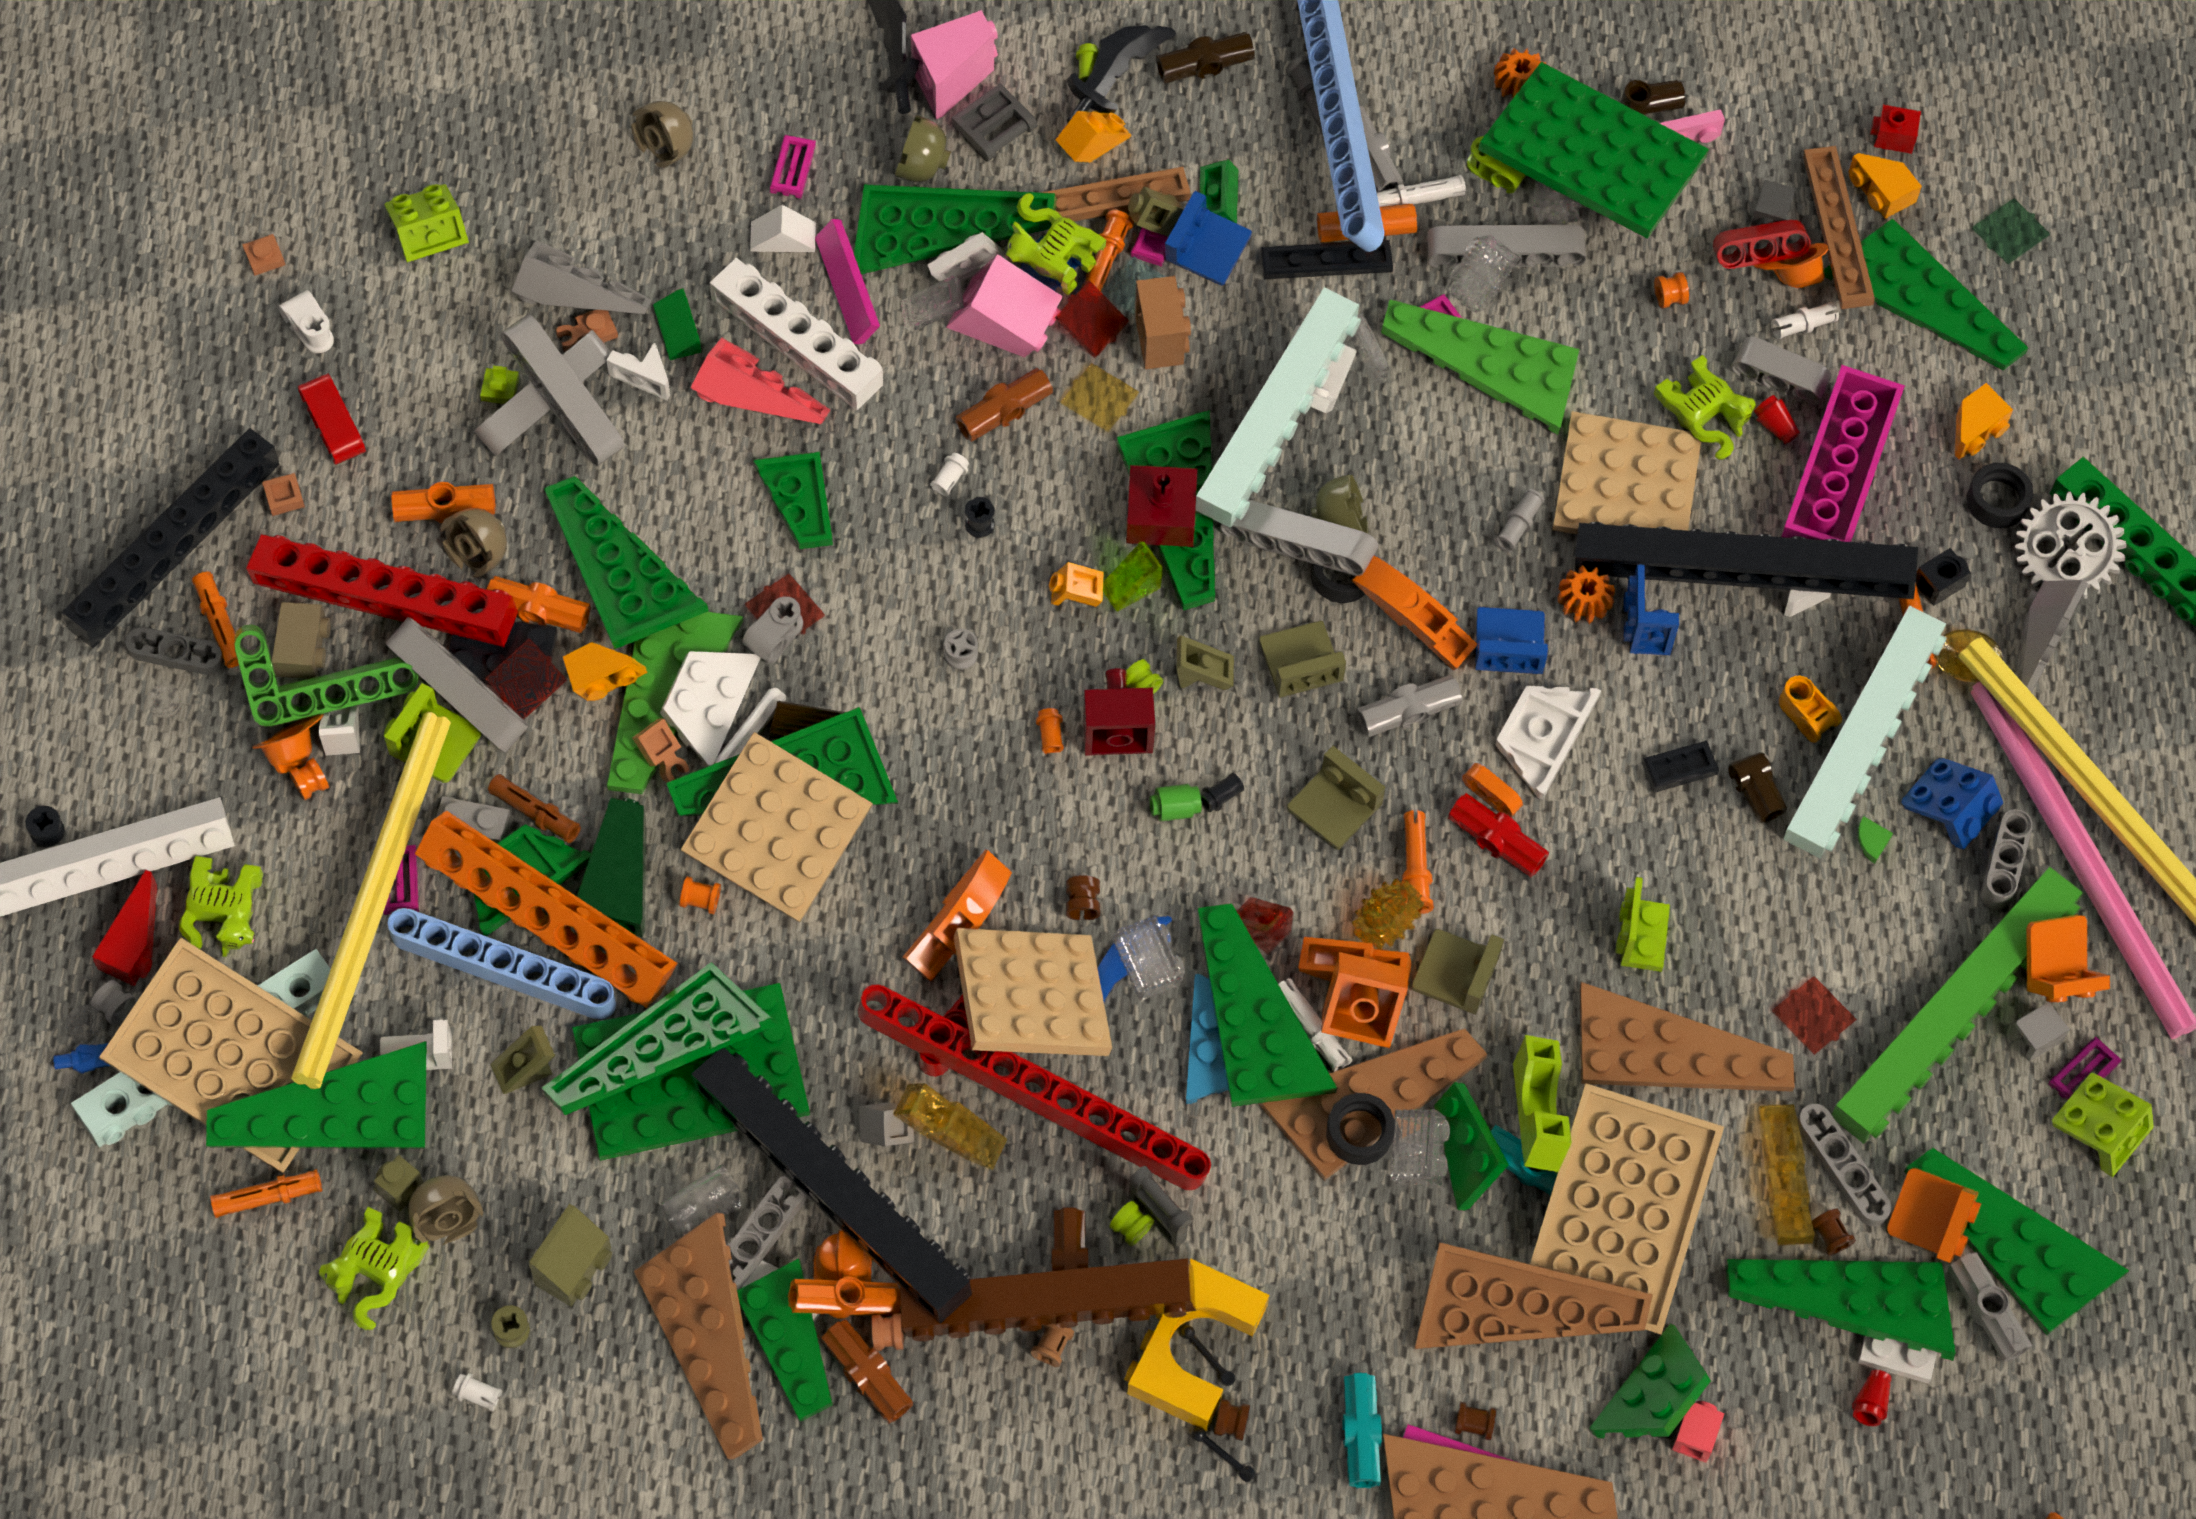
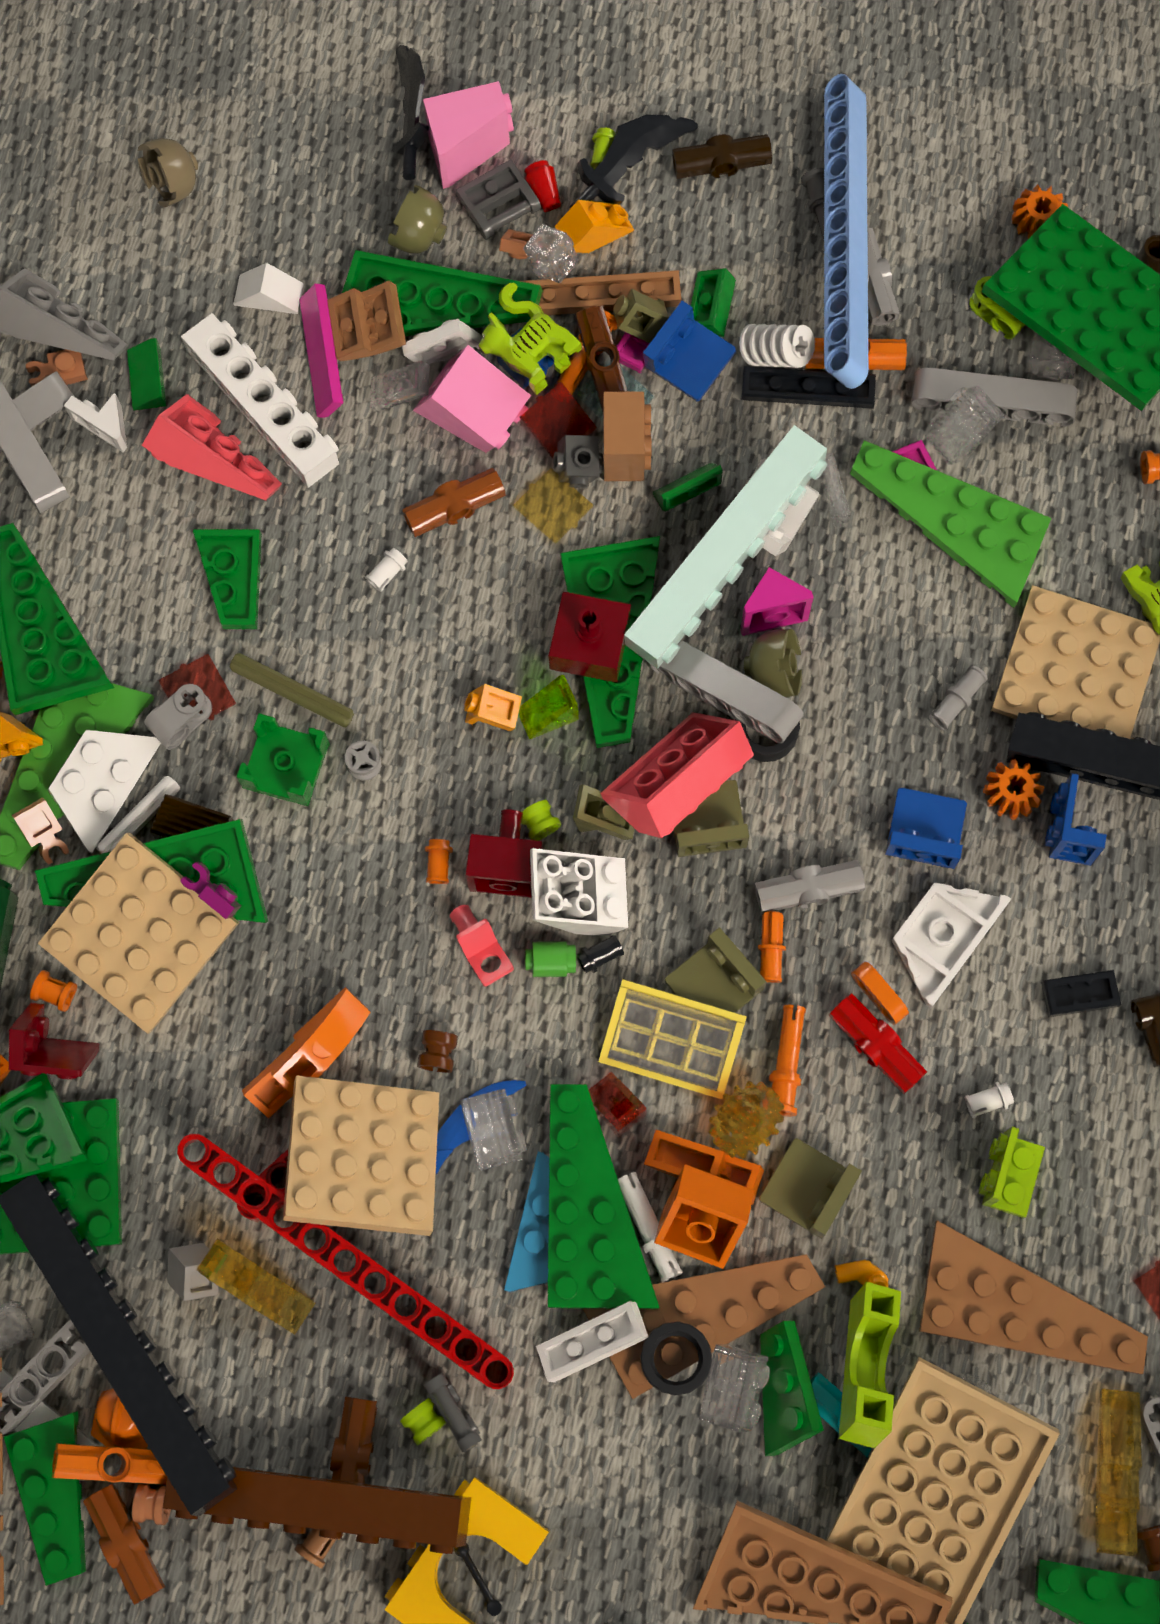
camera: 15 degrees right, 10 degrees up
dark pink tile [770,135,816,199] -> none
black bush [965,497,995,538] -> none
orange slope [1351,555,1478,670] -> none
white pin [1377,175,1466,207] -> none
none -> dark red bracket [8,1003,99,1080]
none -> magenta plate [180,862,242,919]
none -> olive axle [230,653,354,727]
none -> green panel [236,713,329,807]
none -> medium nougat slope [327,281,406,361]
none -> coral bracket [450,905,514,986]
none -> nougat plate [499,229,540,259]
none -> clear brick [523,224,579,283]
none -> red cone [524,160,561,212]
none -> white slope [530,848,628,936]
none -> white plate [536,1301,648,1382]
none -> dark grey brick [553,435,604,488]
none -> reddish brown piece [574,305,628,412]
none -> clear piece [598,979,747,1100]
none -> coral slope [600,712,754,838]
none -> green slope [653,463,723,512]
none -> white piece [739,324,815,368]
none -> dark pink slope [741,567,814,636]
none -> orange axle [758,911,786,983]
none -> light orange arm [834,1260,889,1287]
none -> white pin [964,1082,1014,1118]

